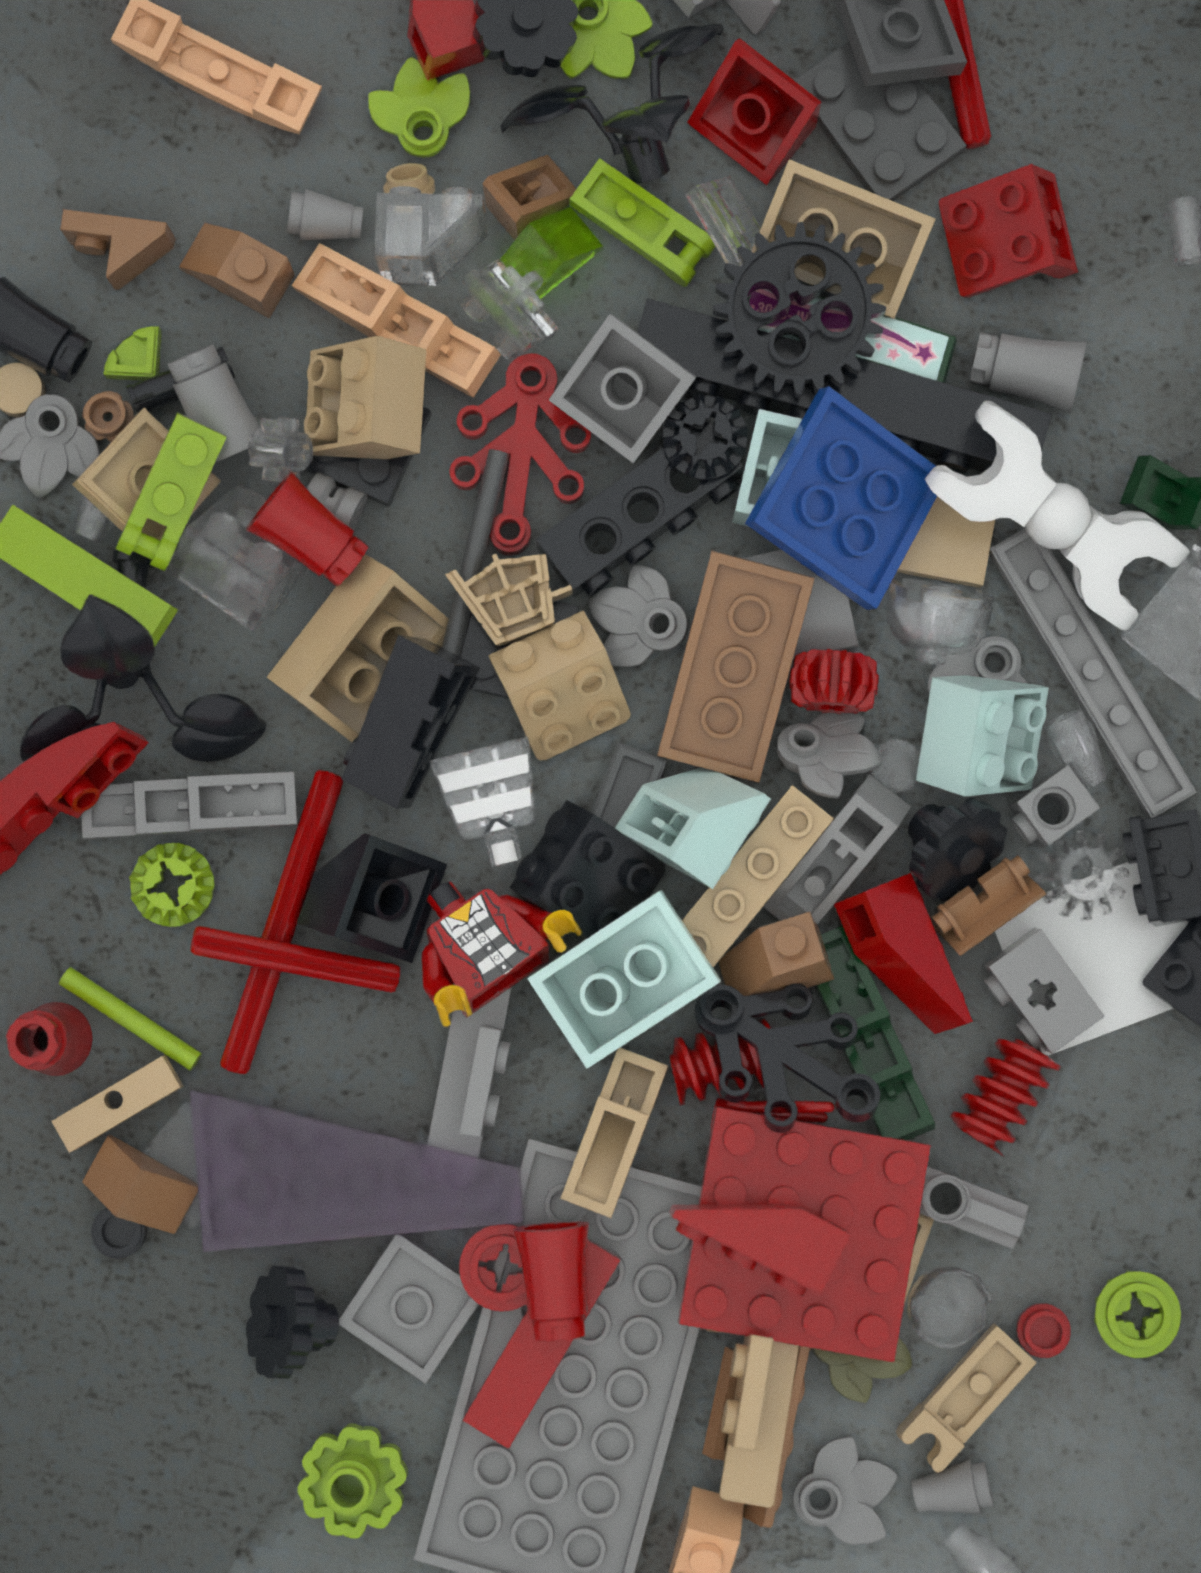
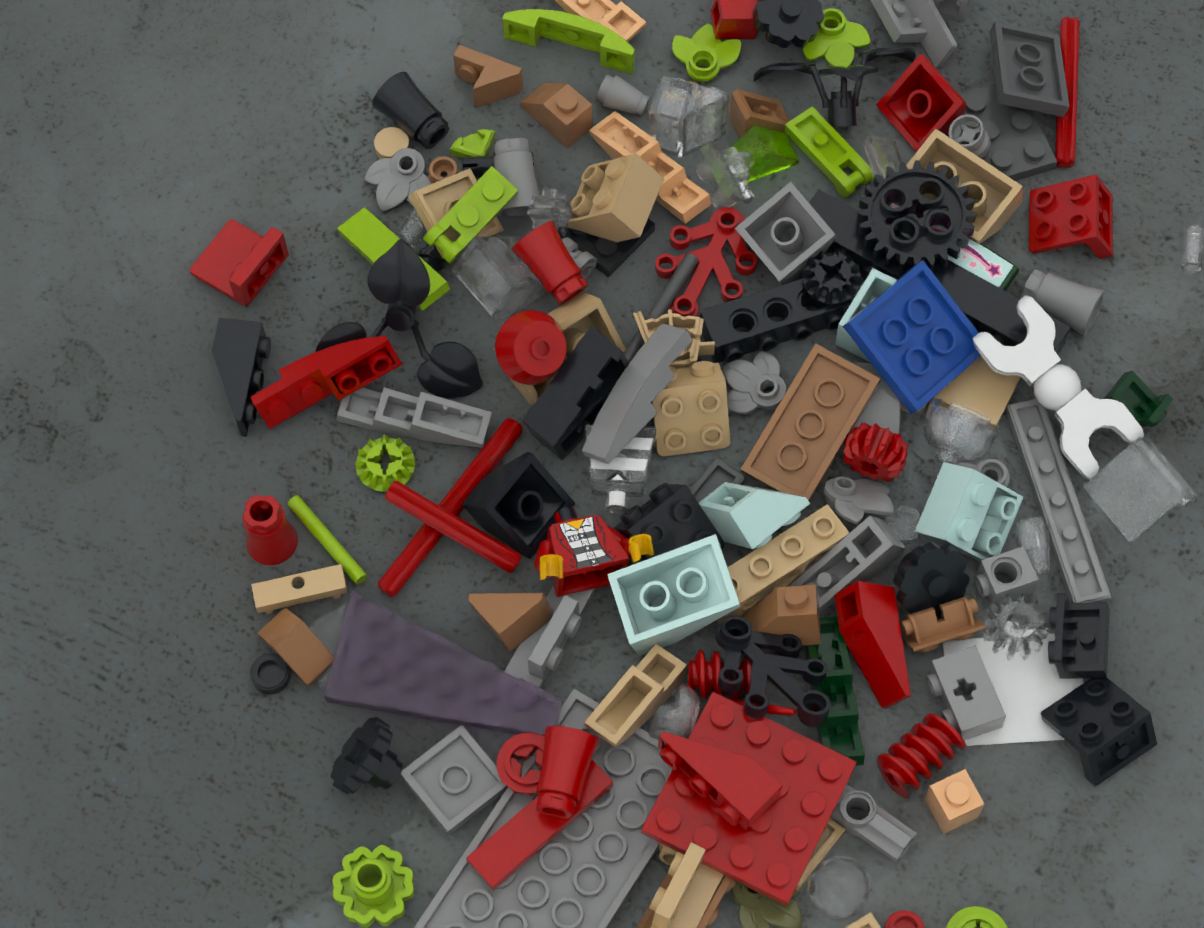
camera: 15 degrees right, 20 degrees down
none -> medium nougat slope [468,593,553,652]
none -> red cone [495,310,567,385]
none -> lime slope [502,9,635,75]
none -> light grey slope [582,323,693,464]
none -> clear hair [649,684,702,741]
none -> light nougat brick [925,769,984,834]
none -> light grey wheel [948,114,991,158]

